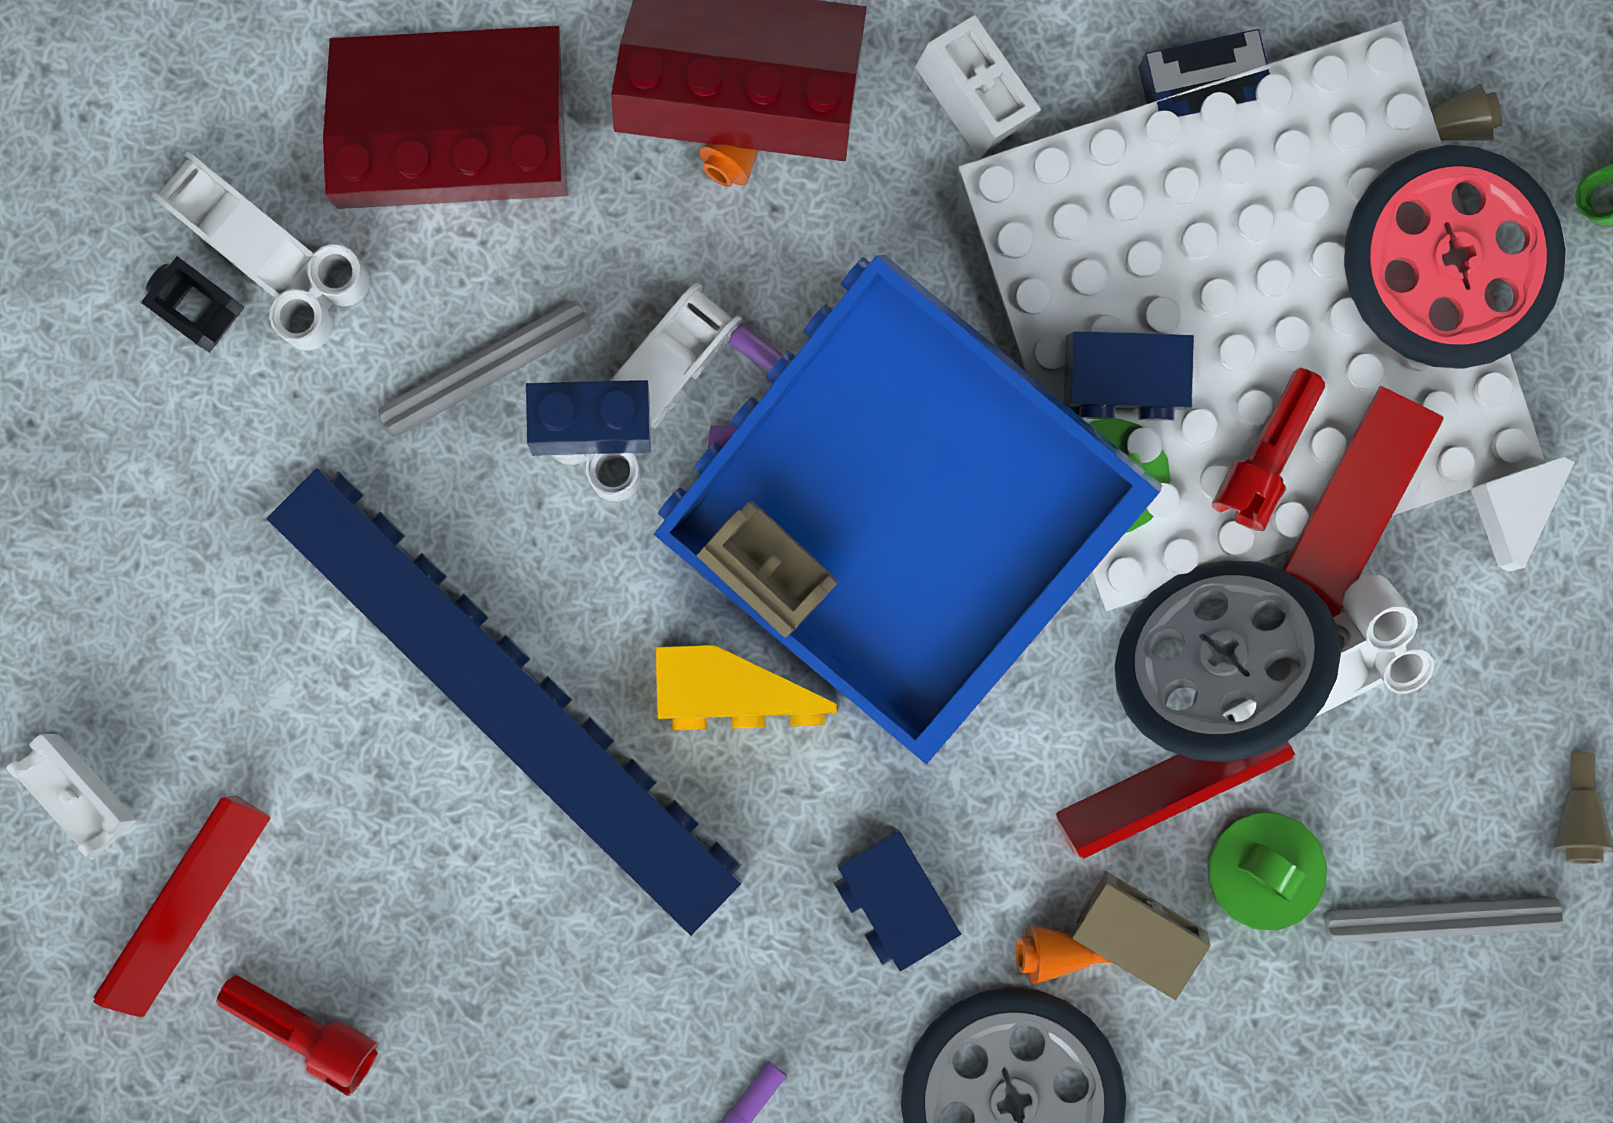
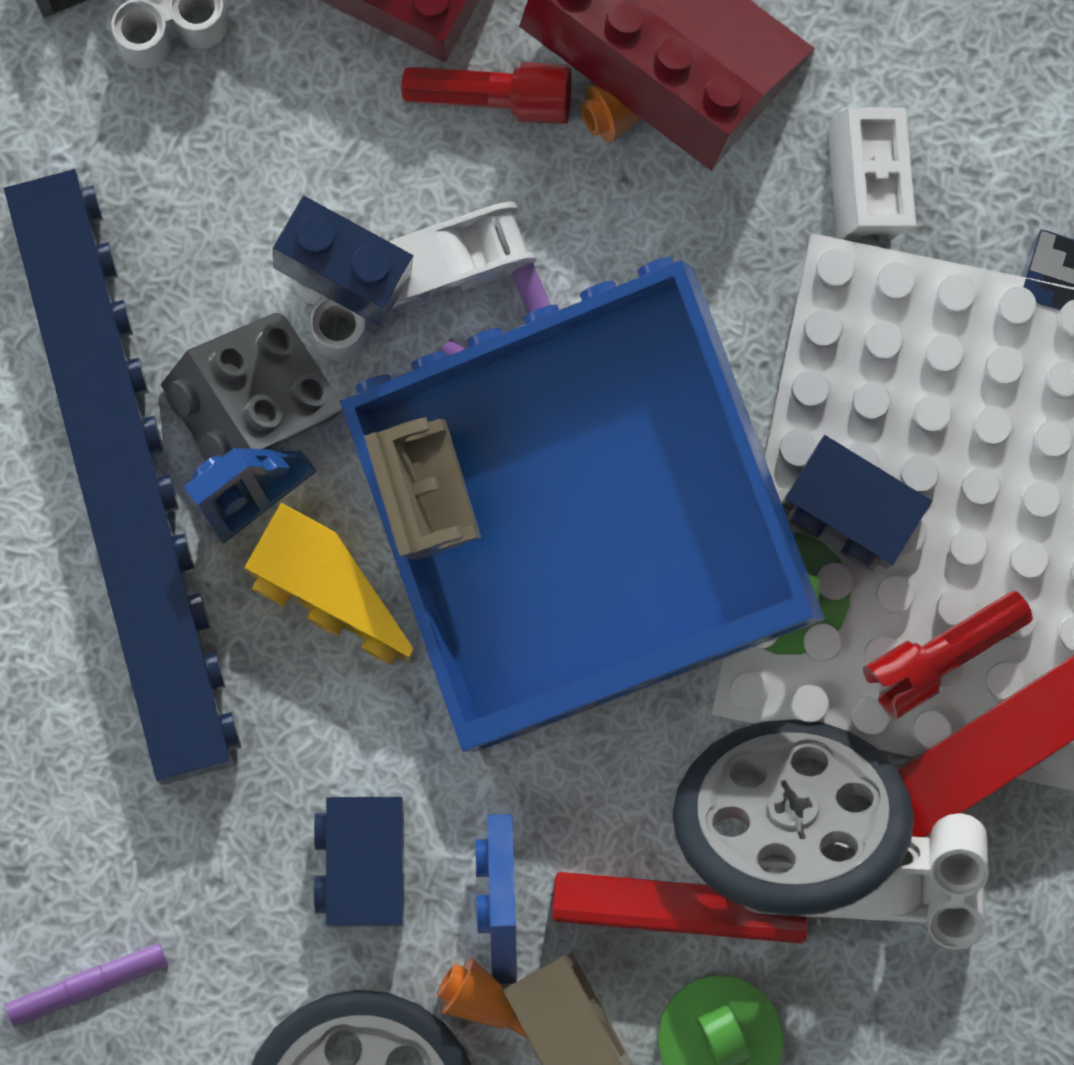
camera: 25 degrees right, 5 degrees down
light grey axle [378,301,591,436] -> none
none -> dark grey bracket [160,313,342,461]
none -> blue wing [184,448,317,544]
none -> red piece [401,61,572,124]
none -> blue wing [475,814,517,984]

